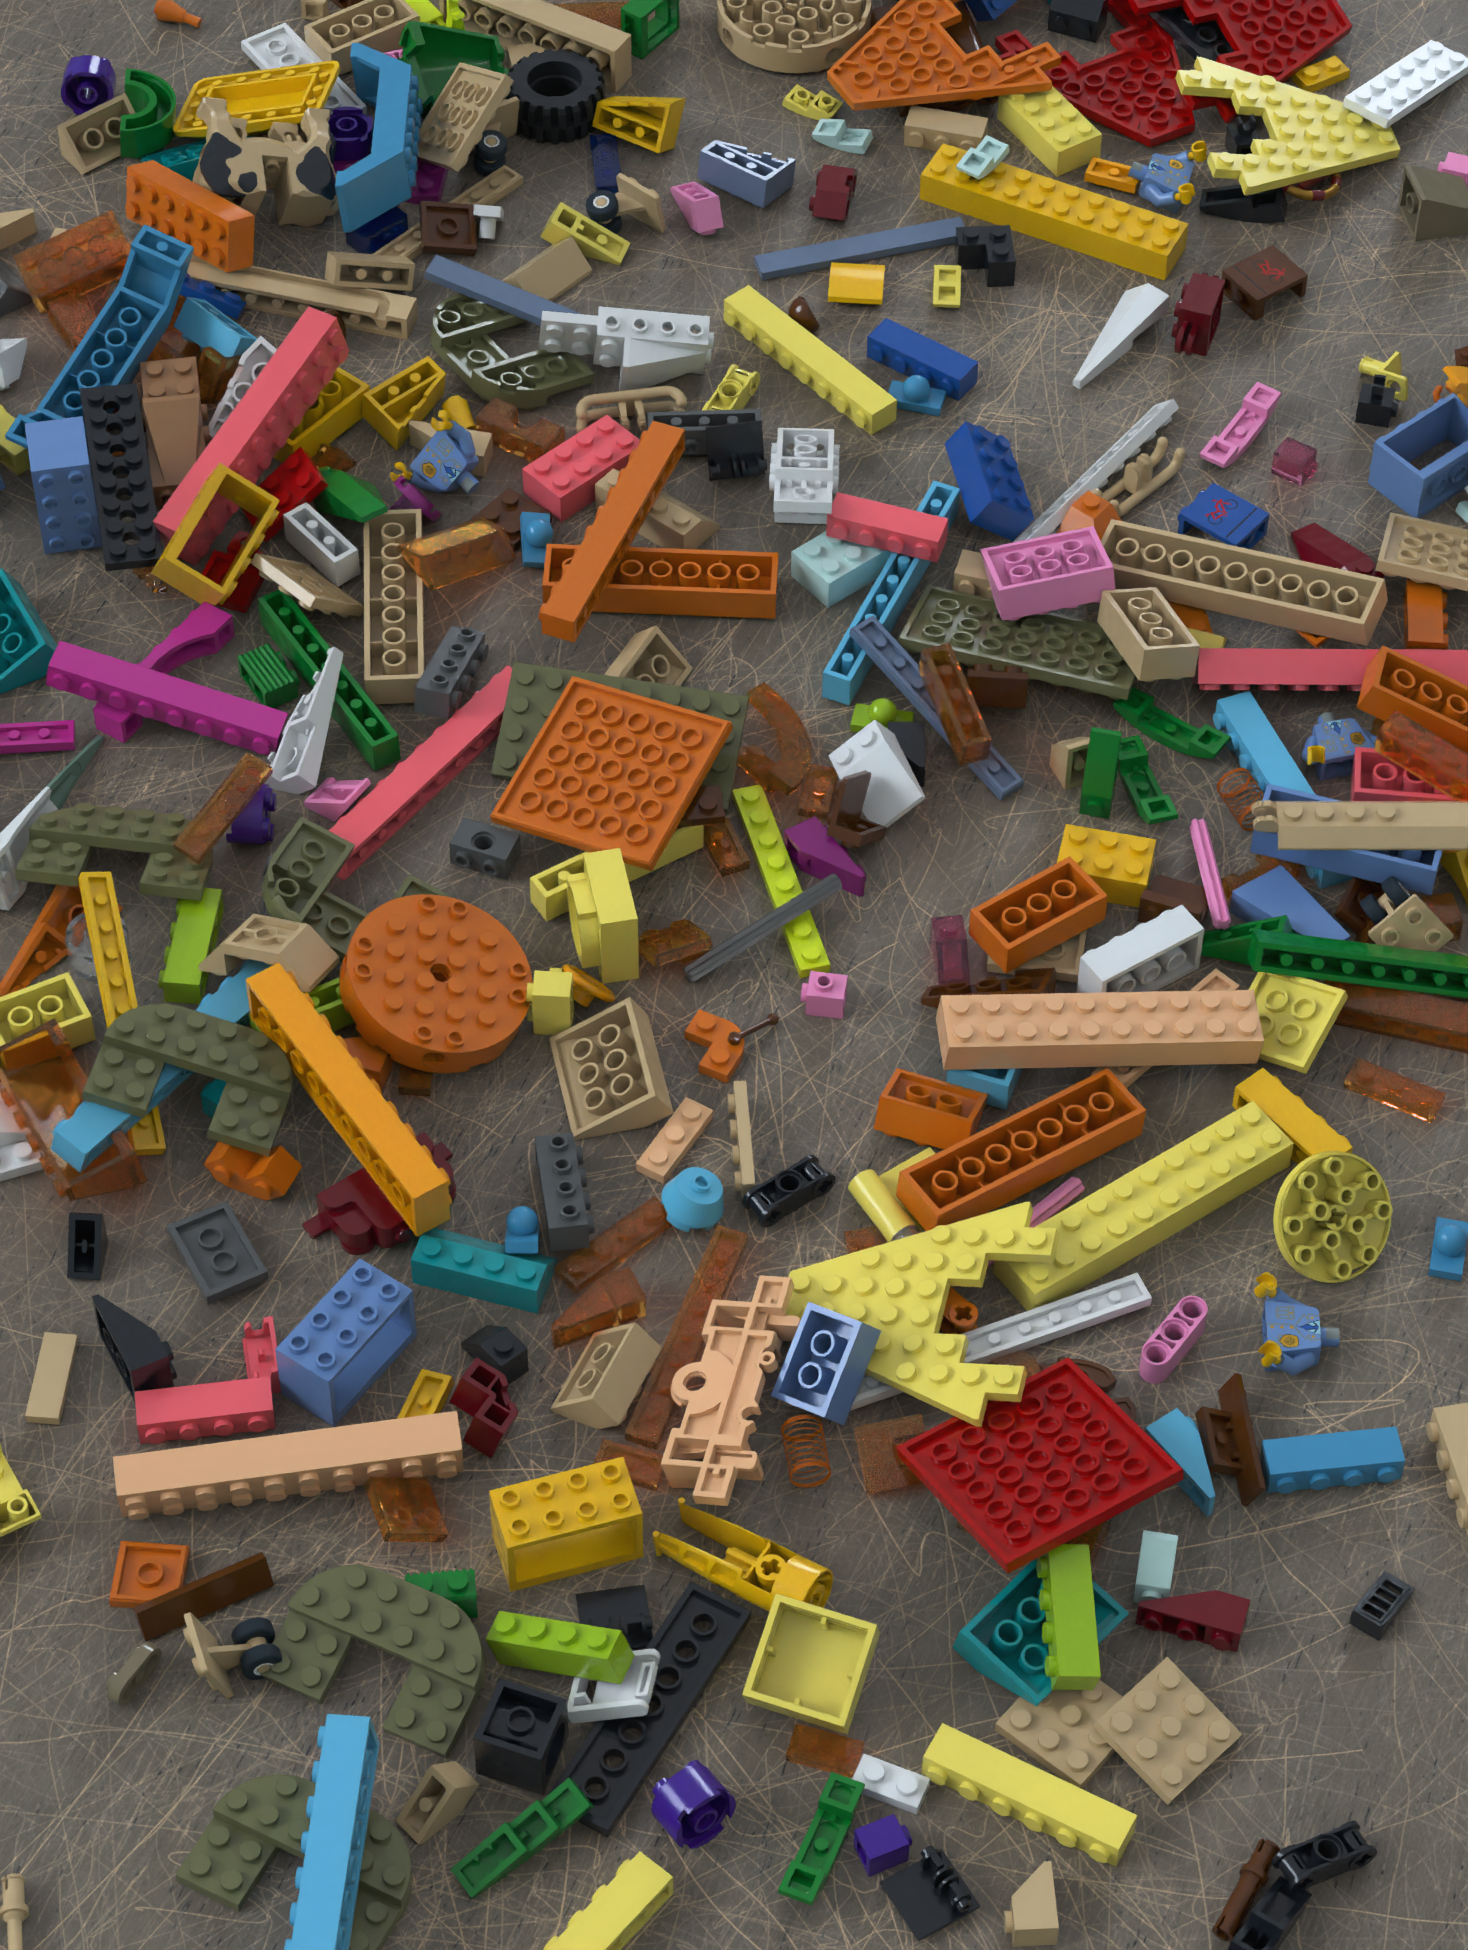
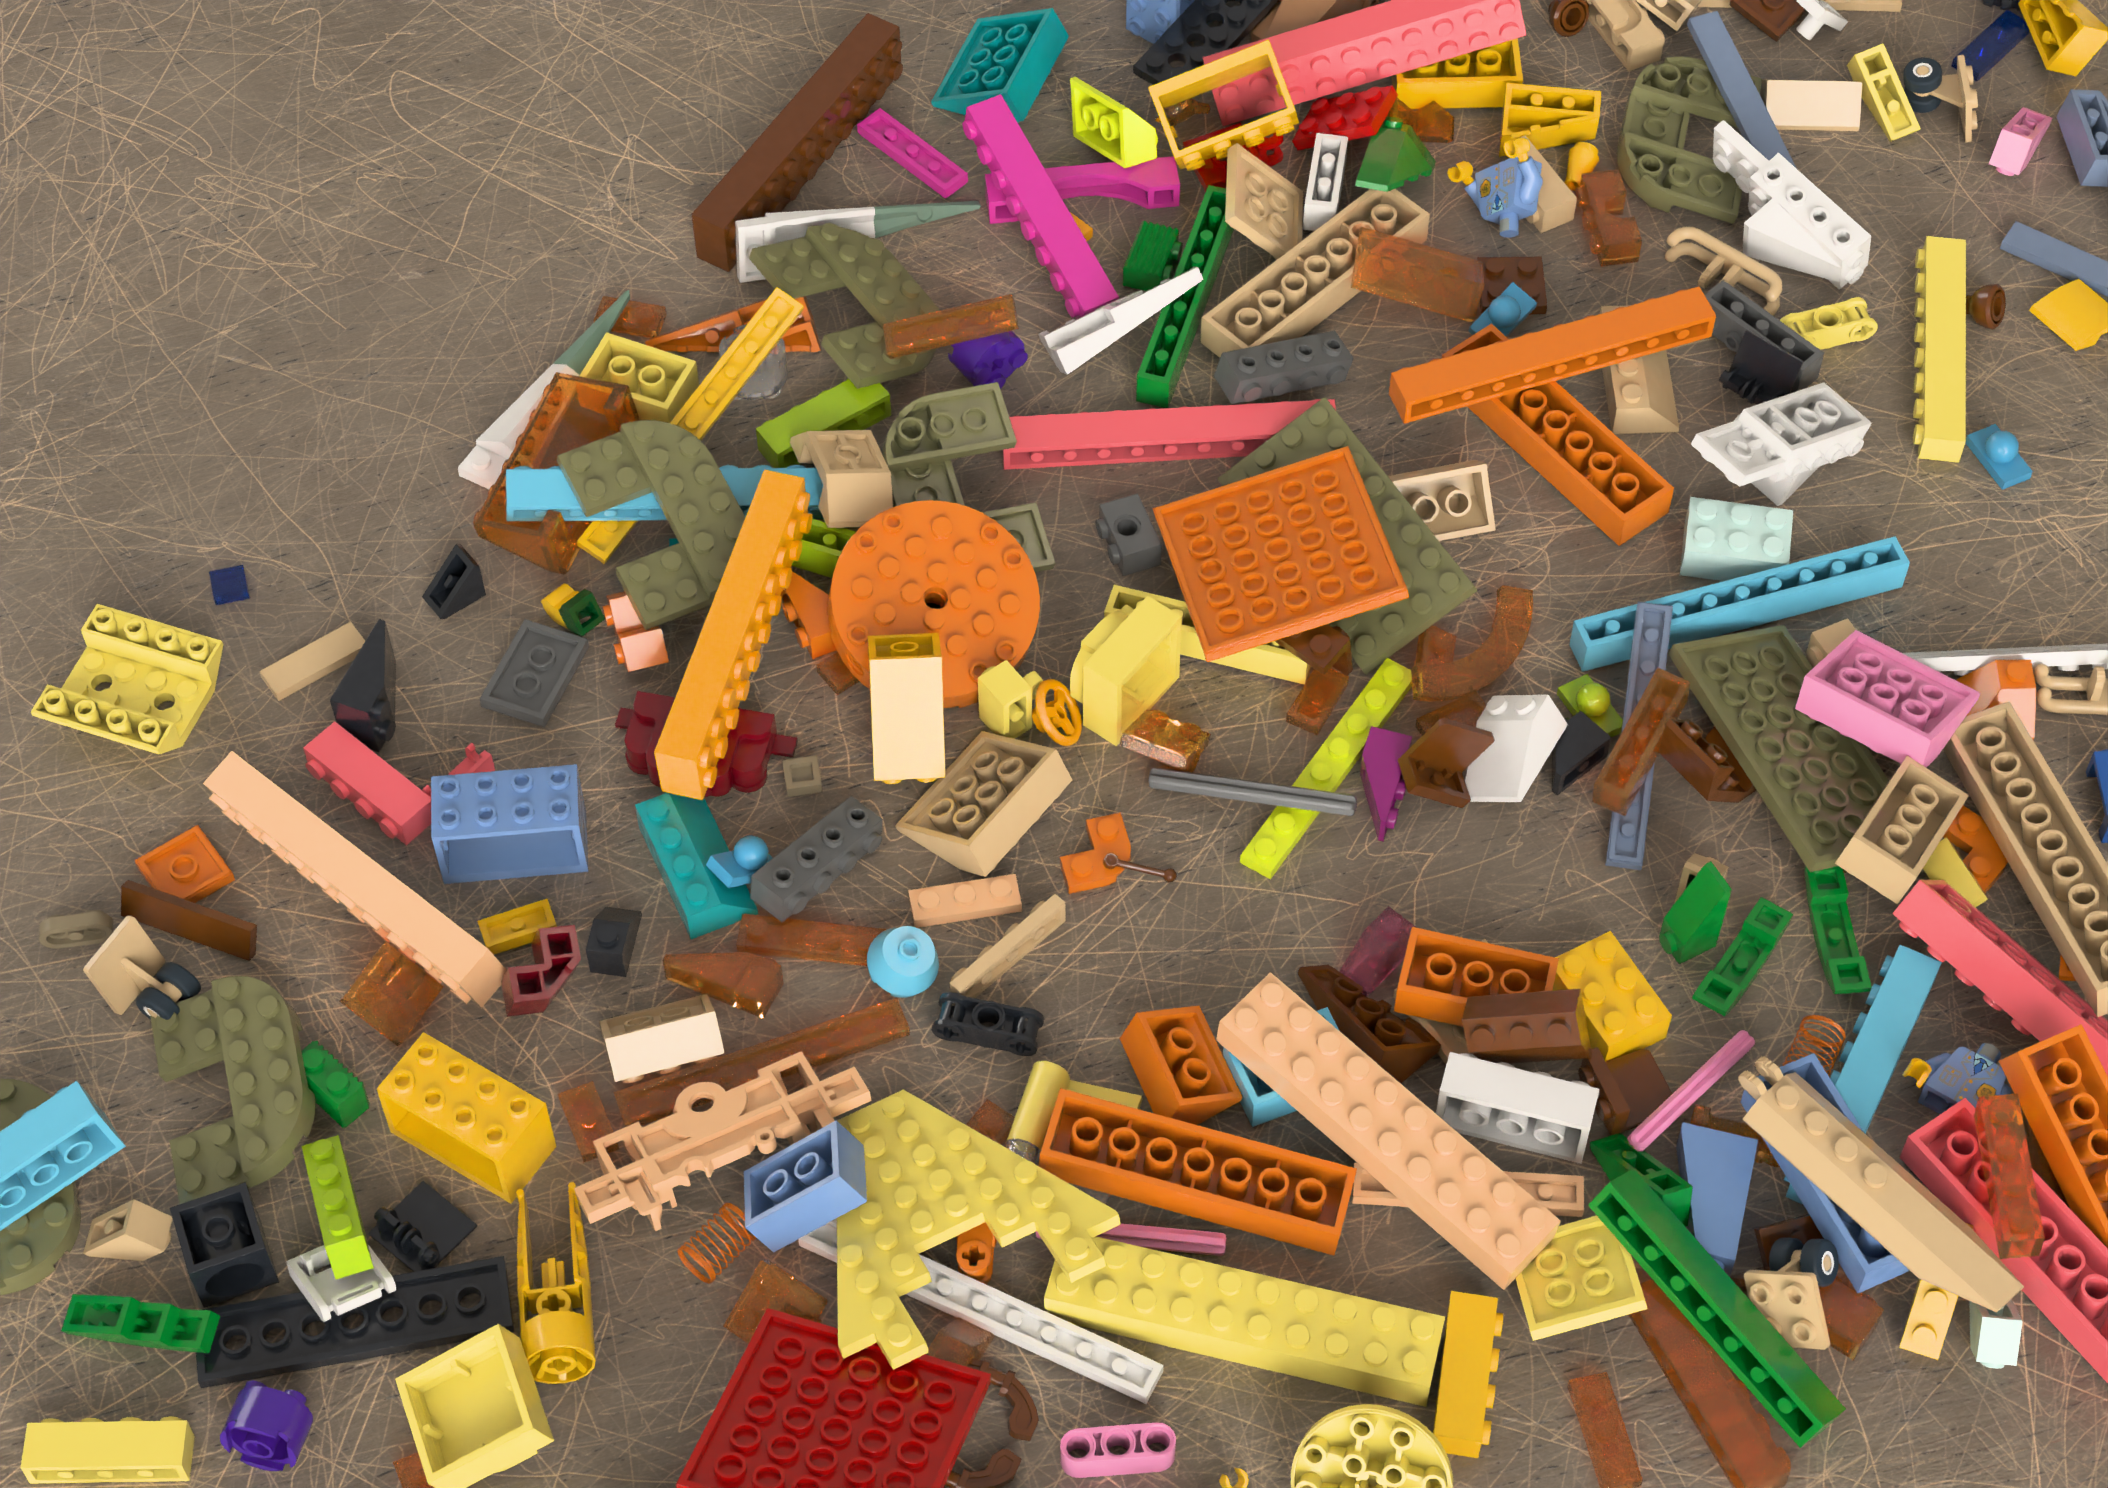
camera: 50 degrees right, 5 degrees up
bright pink slope [303,777,371,822] -> none
magenta tile [389,474,442,523] -> none
coral brick [522,415,640,522] -> none
bright pink brick [800,971,848,1019] -> none
coral brick [826,492,948,563] -> none
blue brick [867,318,978,401] -> none
blue brick [944,421,1034,541] -> none
none -> dark green leg [541,583,605,637]
none -> dark tan plate [782,755,823,797]
none -> slope [868,633,945,784]
none -> neon yellow slope [1070,77,1158,168]
none -> reddish brown slope [1462,989,1592,1064]

